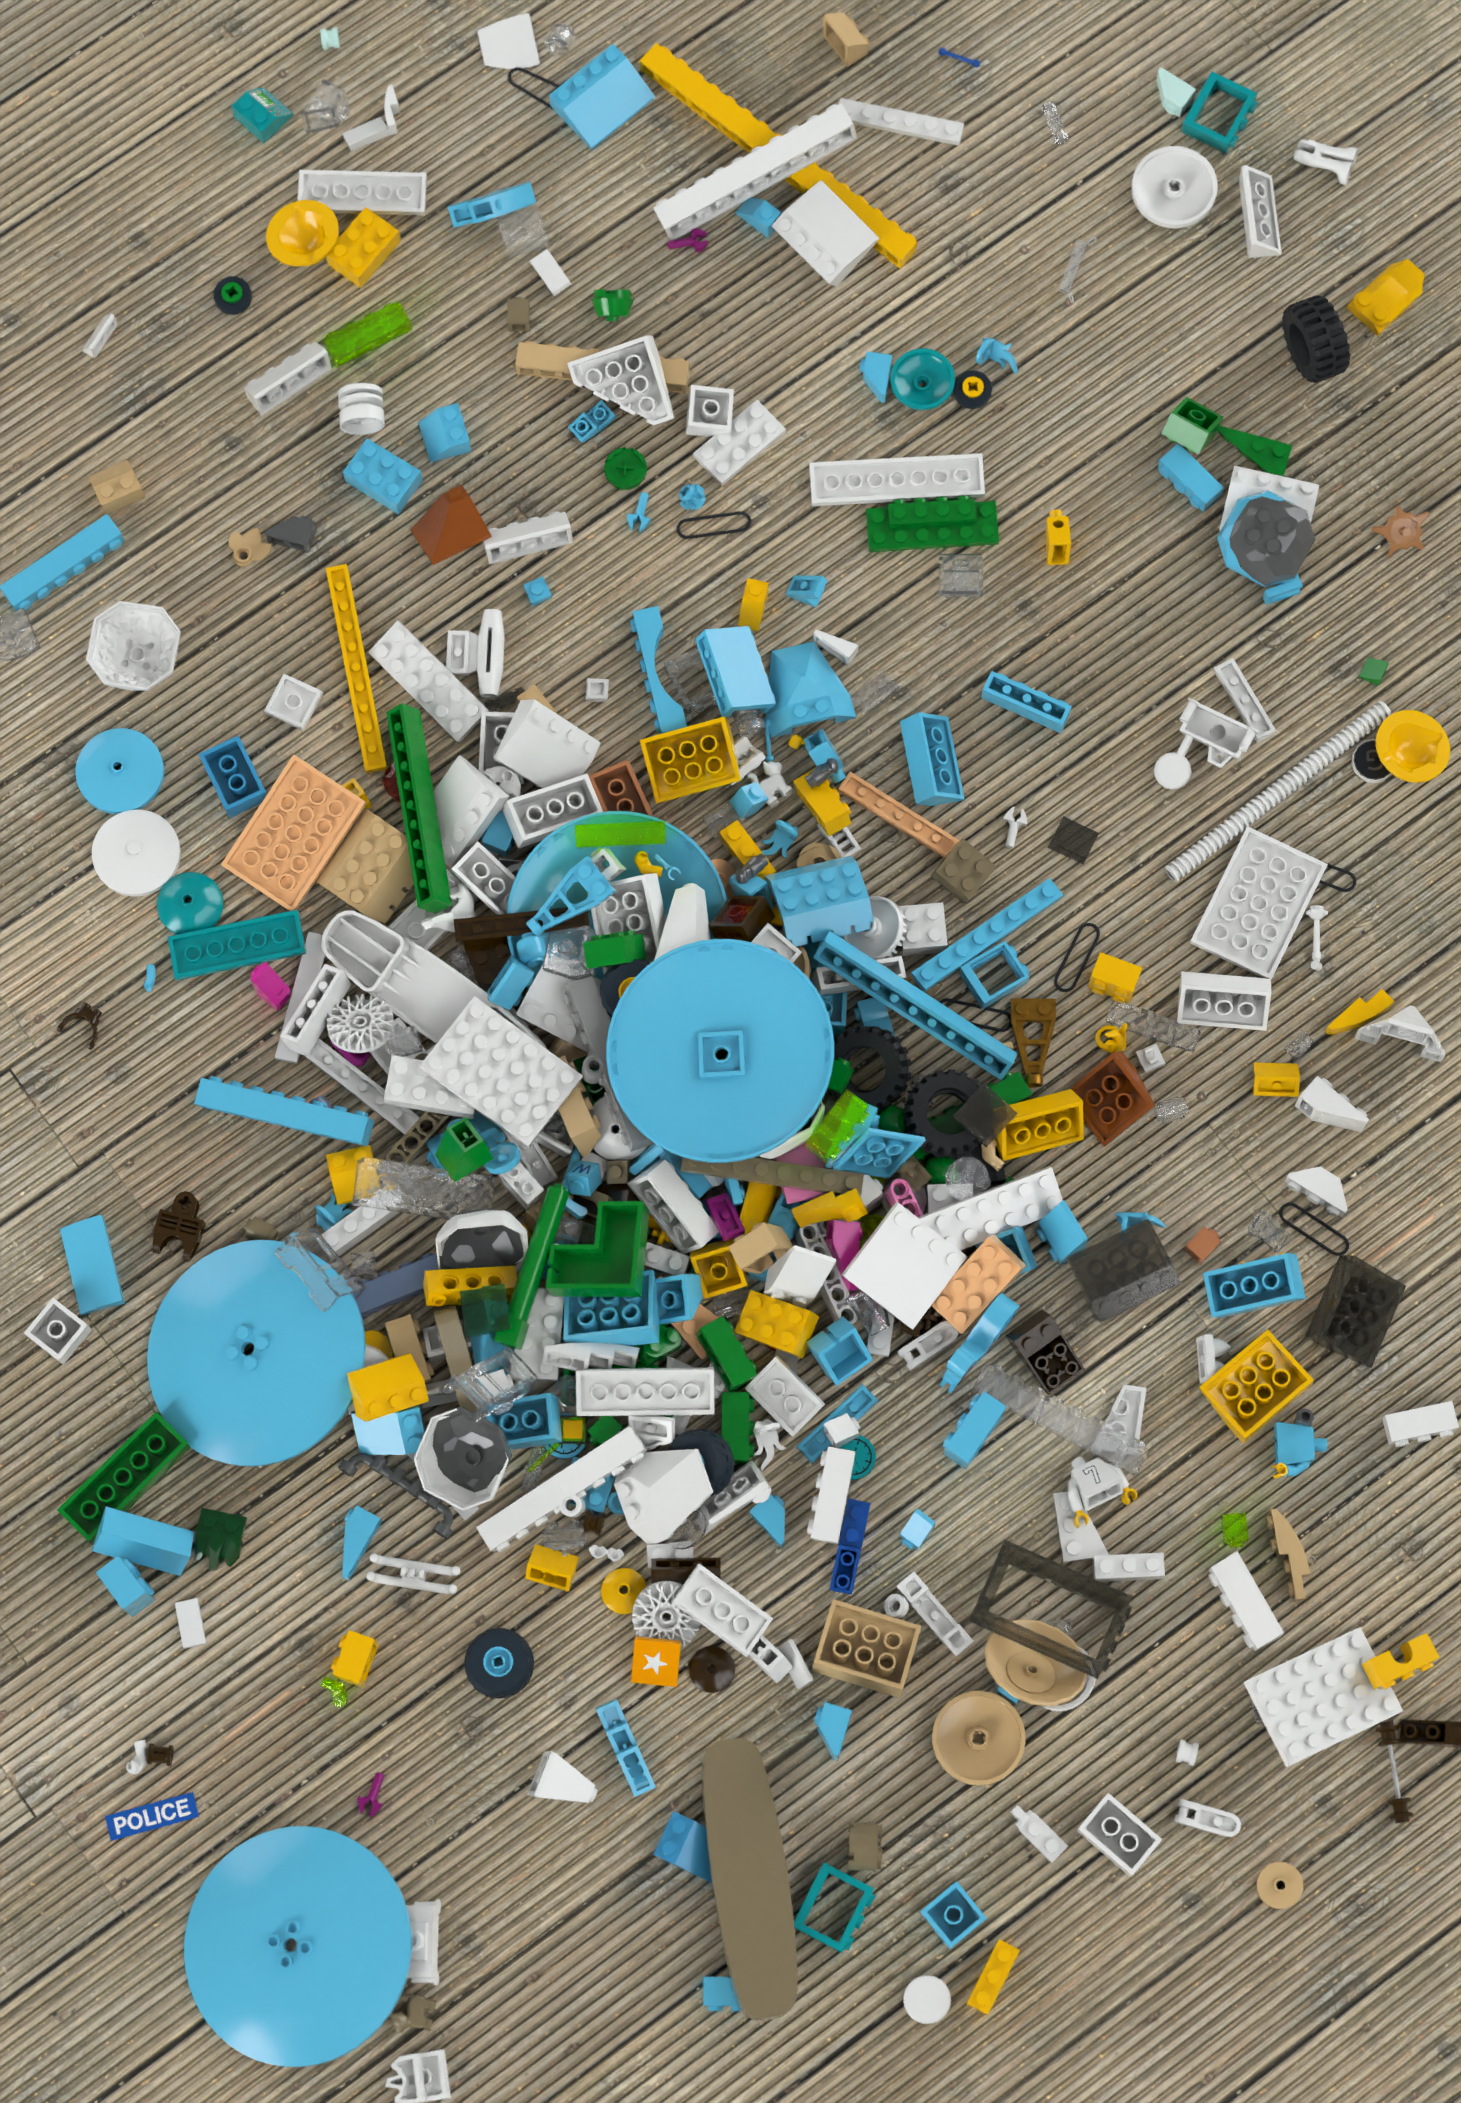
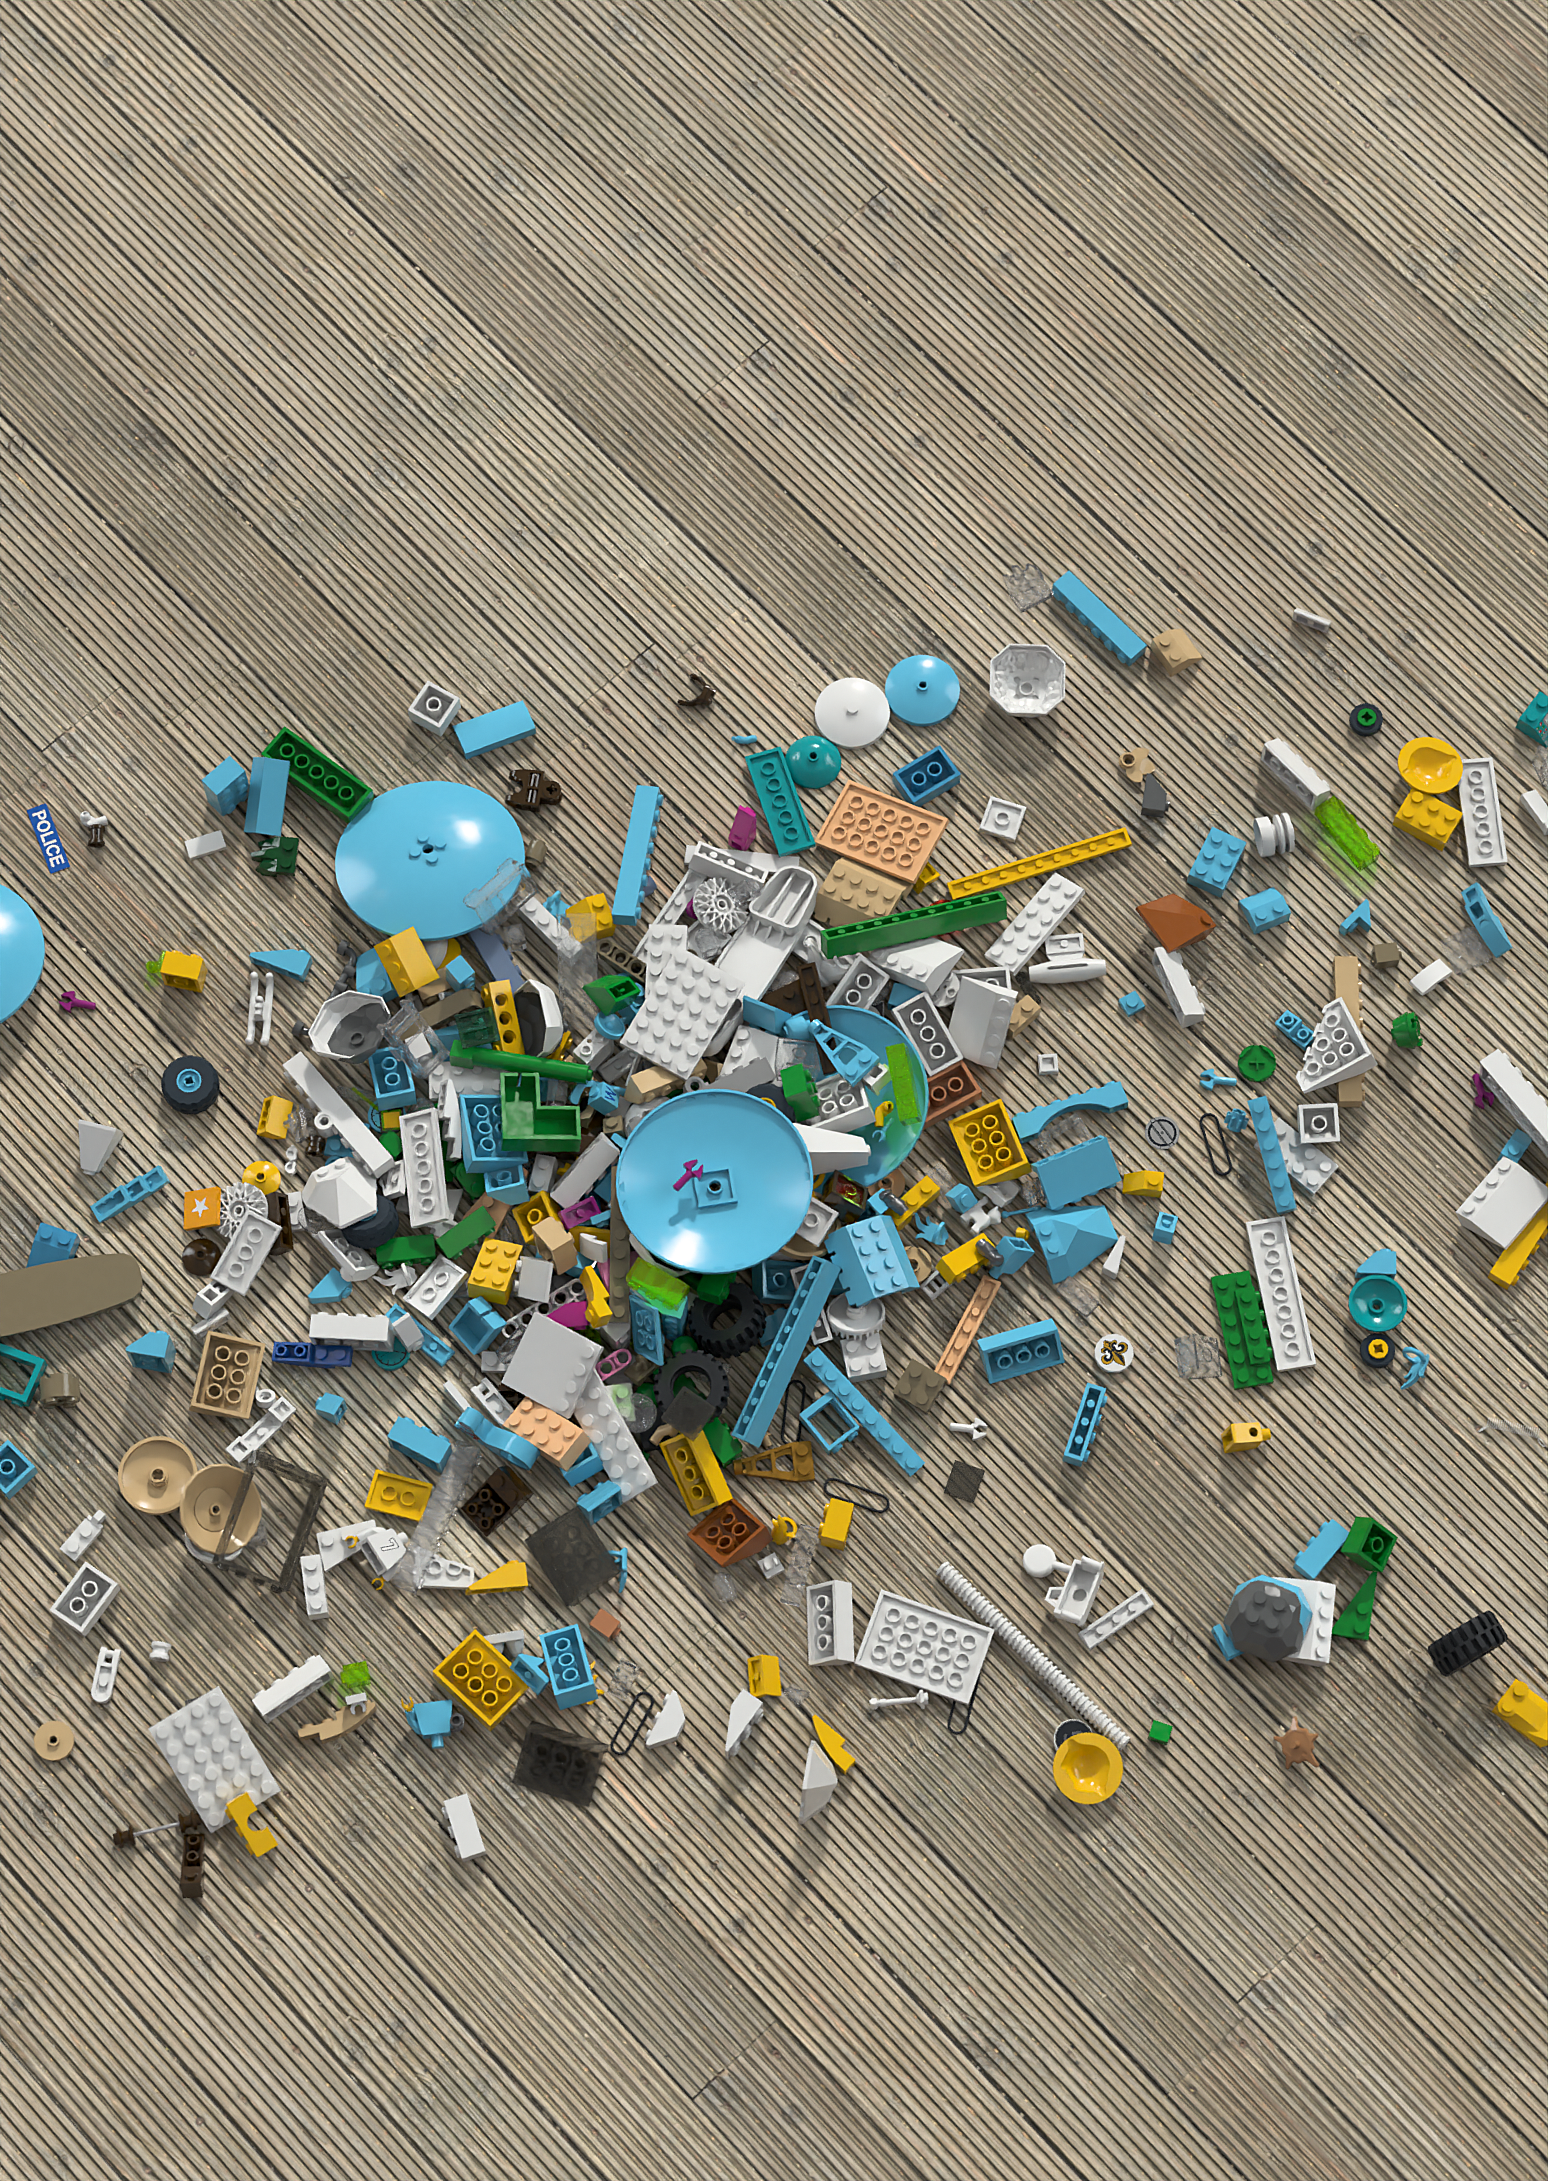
camera: 80 degrees right, 5 degrees down
none -> white tile [345,1692,367,1714]
none -> yellow plate [364,1469,433,1523]
none -> white tile [443,1380,472,1413]
none -> medium azure brick [445,955,476,992]
none -> yellow slope [465,1560,528,1595]
none -> medium azure slope [510,1653,551,1695]
none -> white slope [579,1233,608,1263]
none -> magenta bar [673,1159,703,1191]
none -> clear brick [727,878,762,907]
none -> white tile [1094,1334,1134,1373]
none -> light grey sticker [1145,1116,1180,1149]
none -> medium azure brick [1247,1096,1298,1215]
none -> medium azure slope [1339,899,1371,936]

